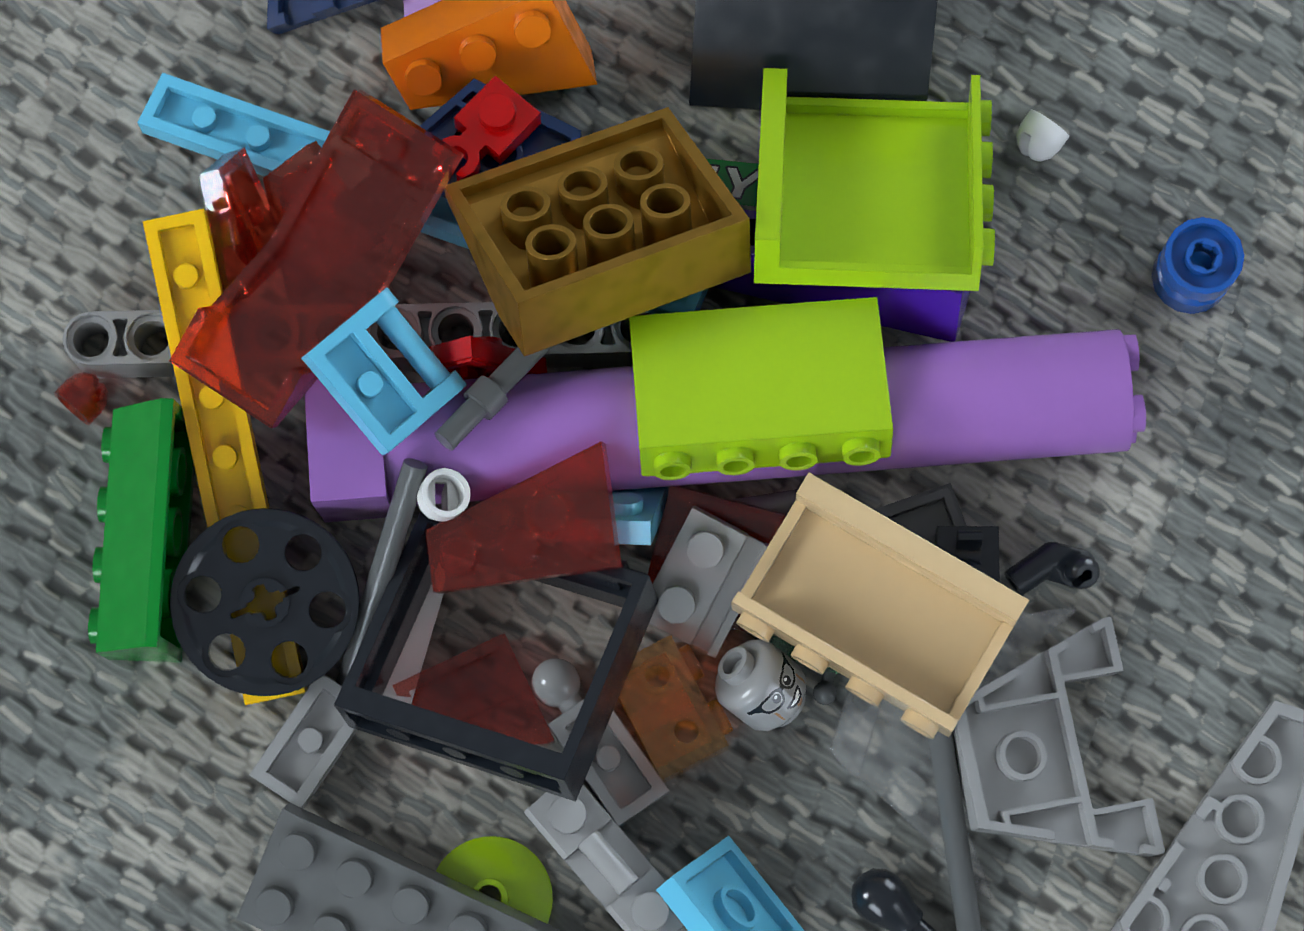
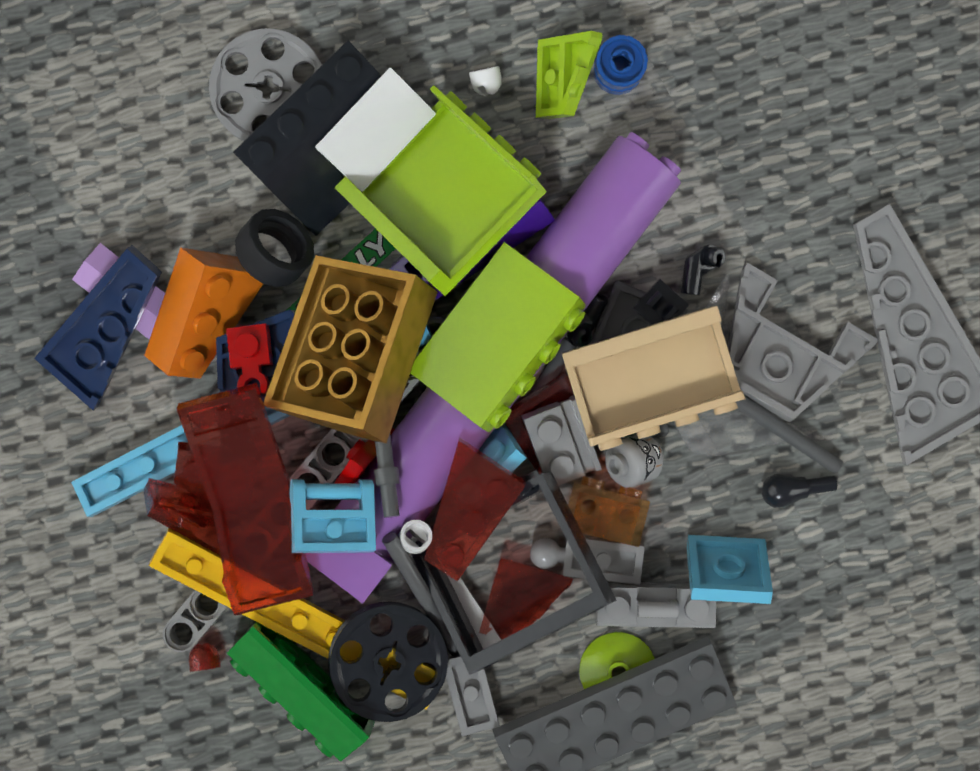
camera: 50 degrees left, 10 degrees up
none -> black tyre [235,209,314,287]
none -> white sticker [315,68,436,191]
none -> lime wing [536,31,602,119]
none -> black arm [566,293,609,347]

